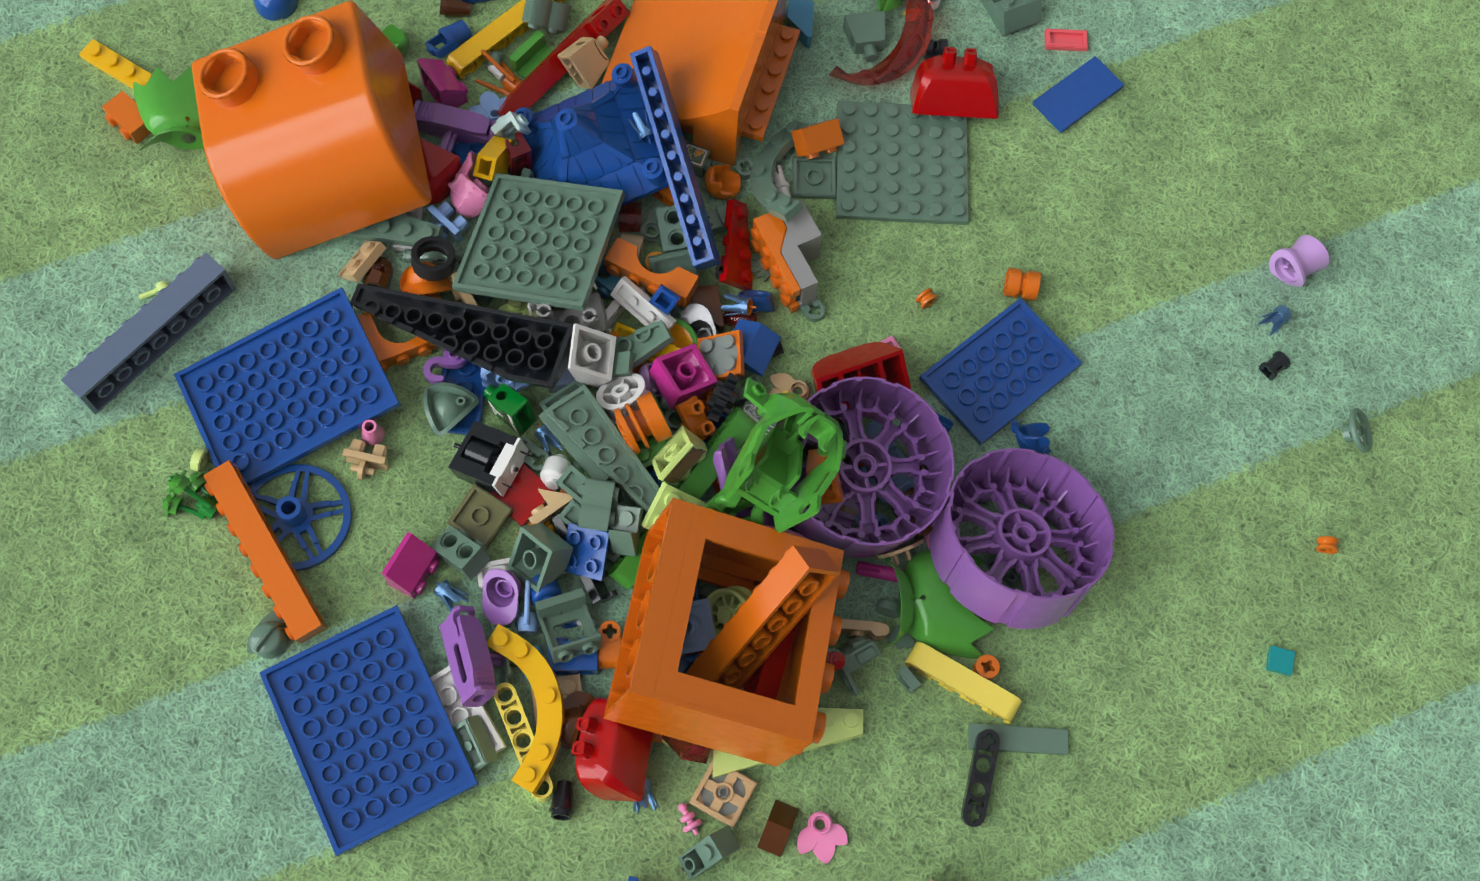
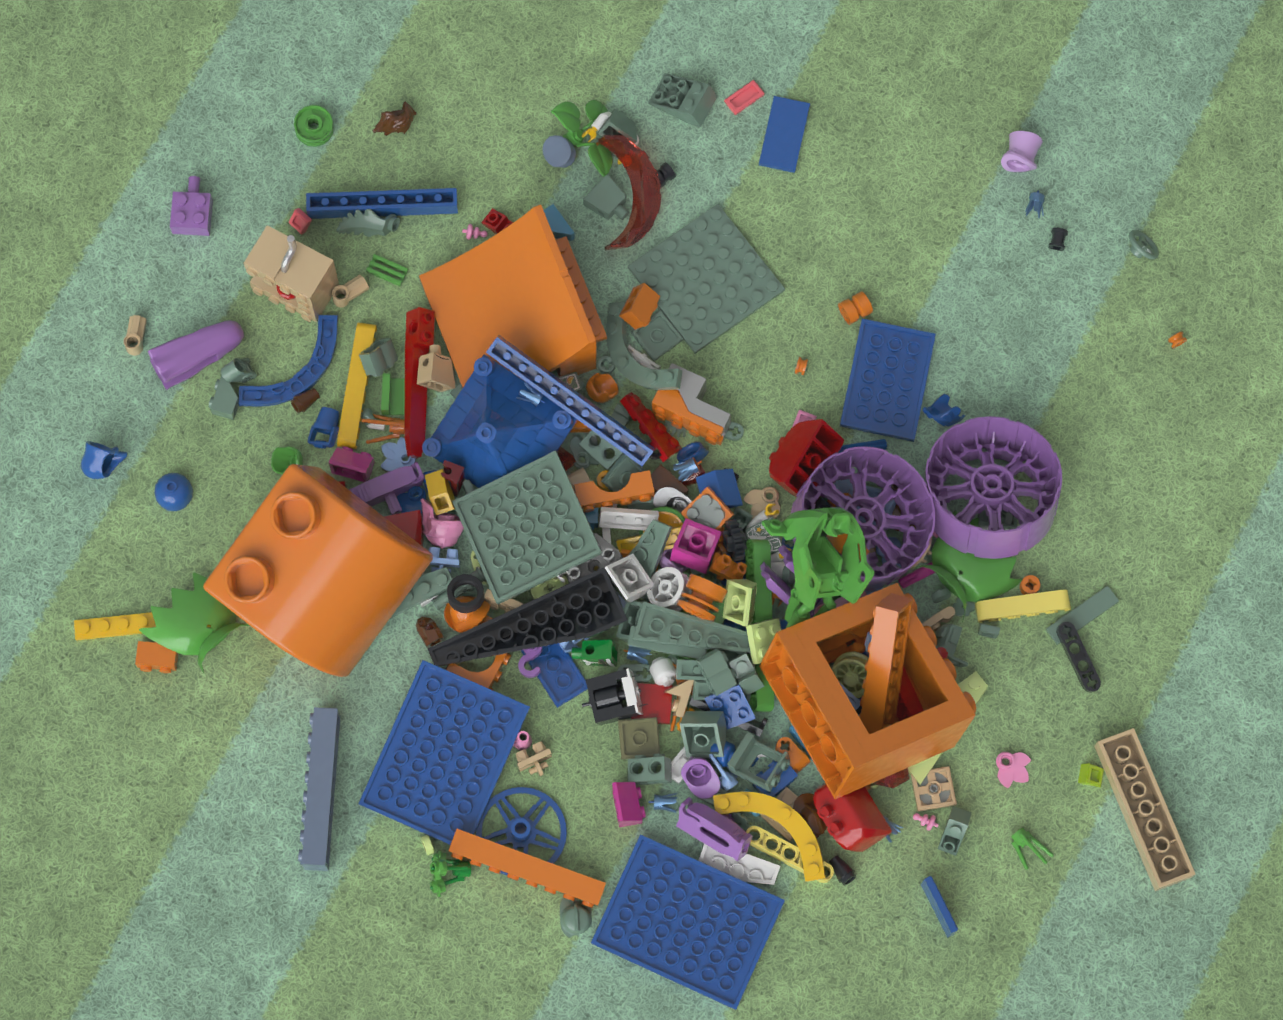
camera: 35 degrees left, 5 degrees up
yellowish green hand [139,281,168,300] -> none
tan plate [338,241,386,282] -> none
sand green hat [423,382,479,436] -> none
sand green slope [453,715,499,773] -> none
light aqua bracket [491,111,531,138] -> none
sand green tile [612,351,634,378] -> none
blue slope [649,284,681,315] -> none
reddish brown slope [757,800,799,857] -> none
red hips [910,47,999,119] -> none
teal tile [1266,645,1295,676] -> none

